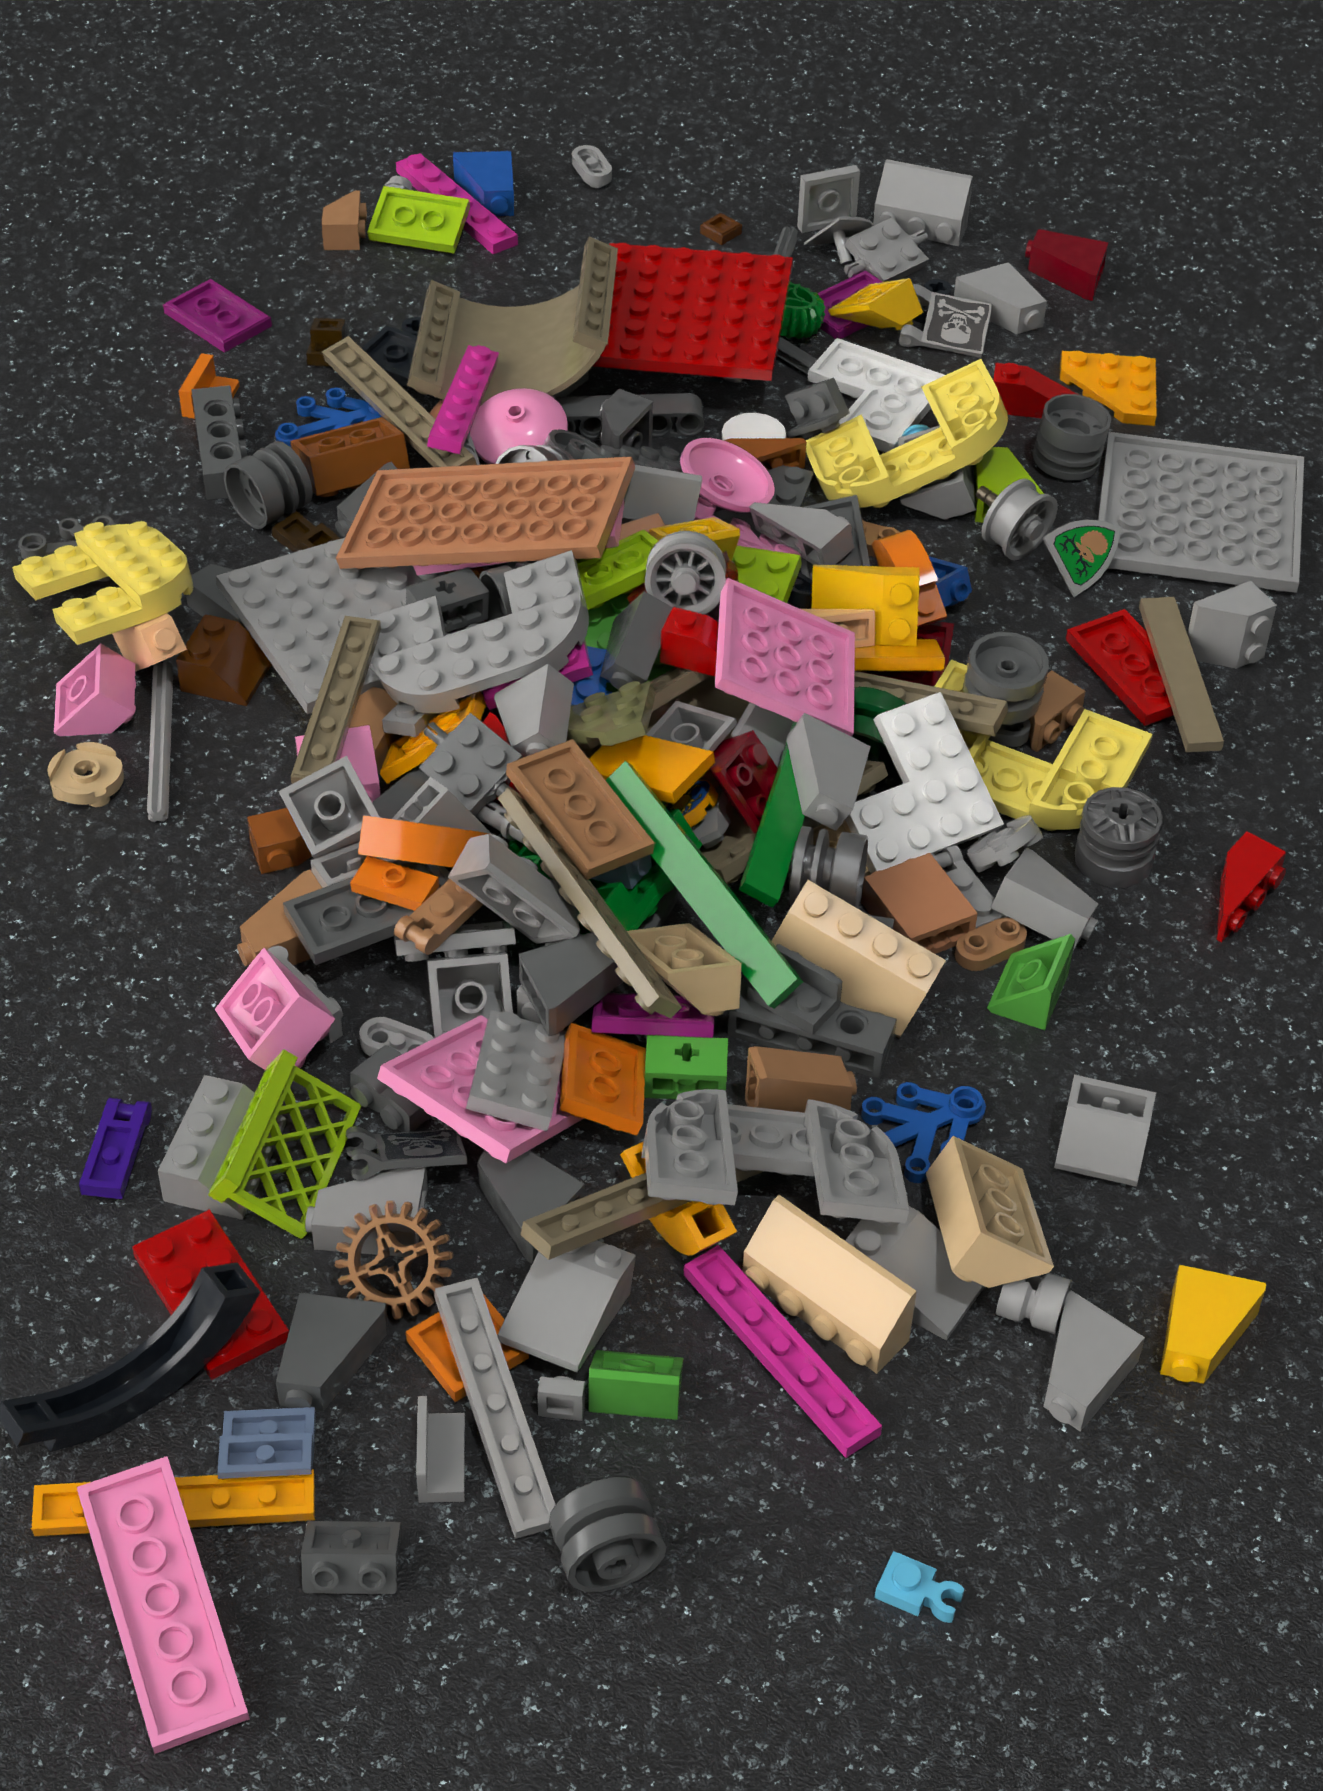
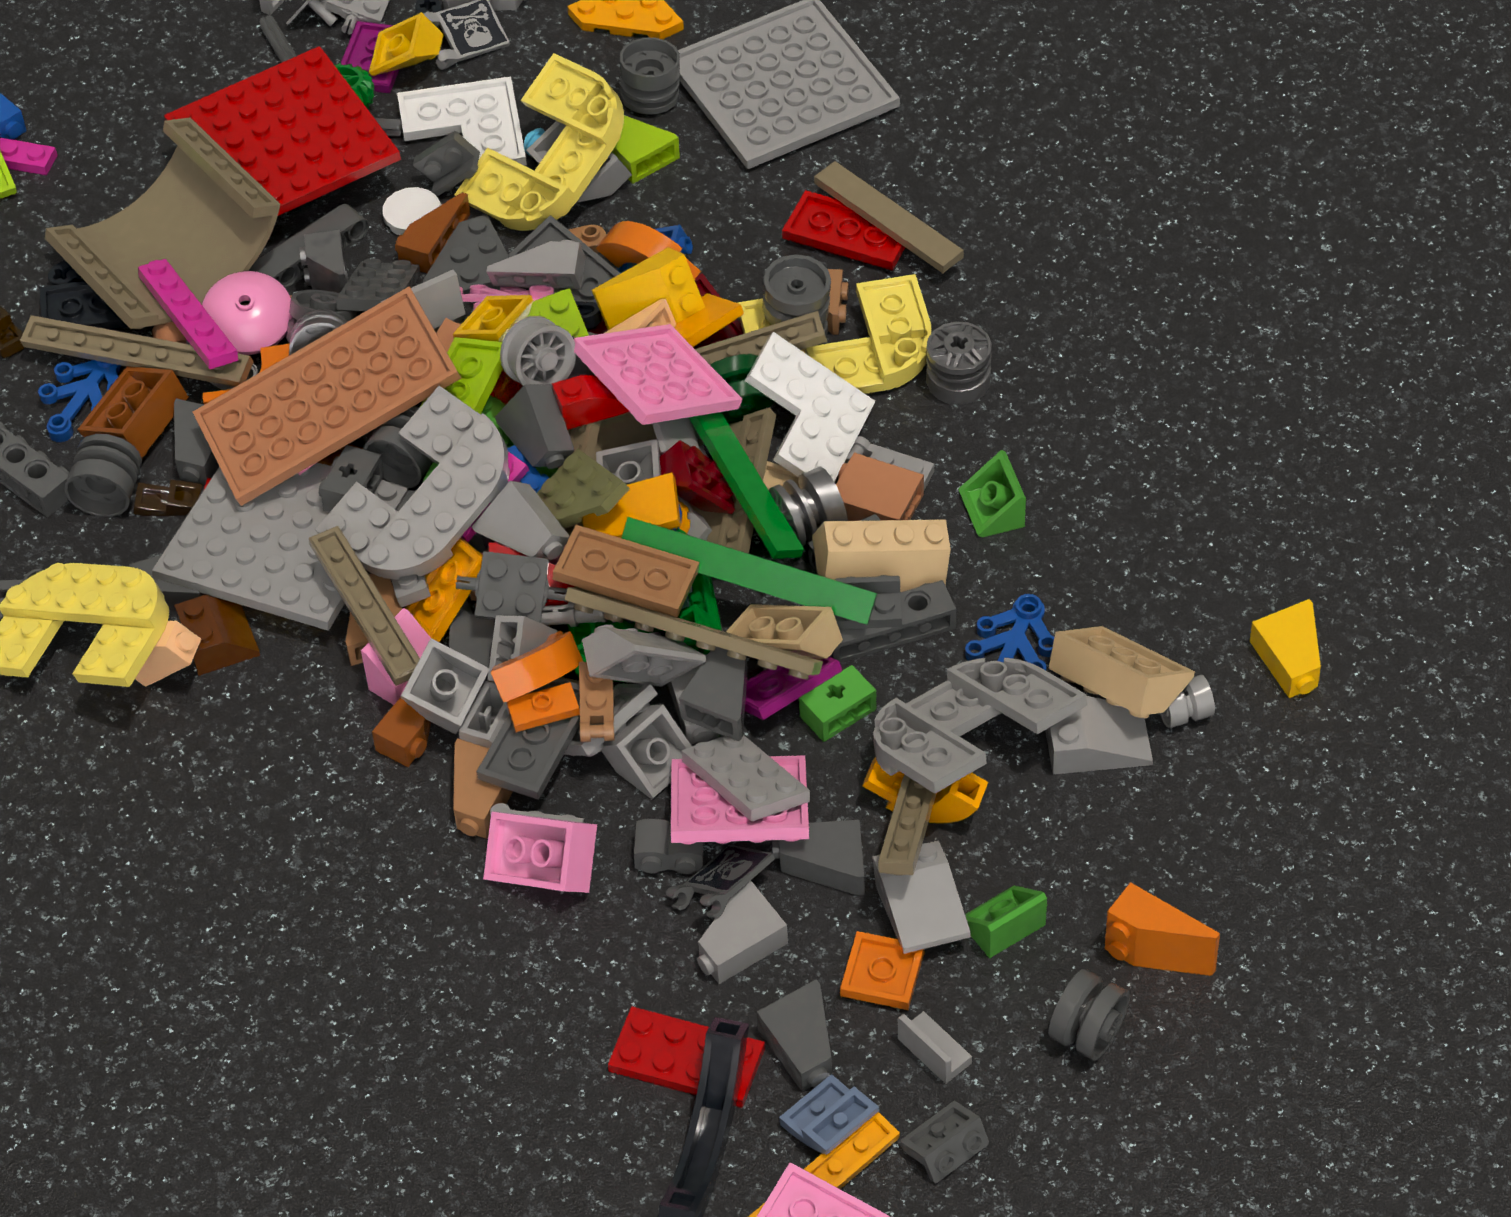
camera: 35 degrees left, 5 degrees up
tan plate [48,742,124,807] -> none
bright pink slope [54,643,136,737] -> none
dark purple plate [79,1098,152,1199] -> none
light grey axle [147,661,173,822] -> none
light grey slope [158,1075,286,1220] -> none
lime fence [208,1049,361,1239] -> none
medium nougat gear [335,1200,454,1319] -> none
light grey plate [359,1017,434,1056] -> none
light grey plate [434,1278,556,1539] -> none
light grey plate [538,1376,585,1421] -> none
orange plate [559,1023,646,1136] -> none
light grey plate [572,145,612,188] -> none
bright pink dish [680,438,775,513] -> none
dark pink plate [684,1245,882,1458] -> none
reddish brown tile [700,213,742,245] -> none
tan slope [742,1195,917,1374] -> none
medium nougat slope [745,1046,857,1113] -> none
light grey slope [786,713,870,831] -> none
medium azure plate [875,1551,964,1623] -> none
medium nougat plate [955,918,1027,971] -> none
light grey plate [967,815,1043,872] -> none
light grey wheel [976,479,1058,560] -> none
light grey slope [991,847,1098,950] -> none
red slope [993,363,1079,418] -> none
shield [1042,519,1121,597] -> none
light grey slope [1043,1290,1145,1432] -> none
light grey slope [1054,1075,1156,1187] -> none
light grey slope [1187,581,1277,669] -> none
red slope [1217,831,1286,943] -> none
none -> orange slope [1105,882,1220,976]

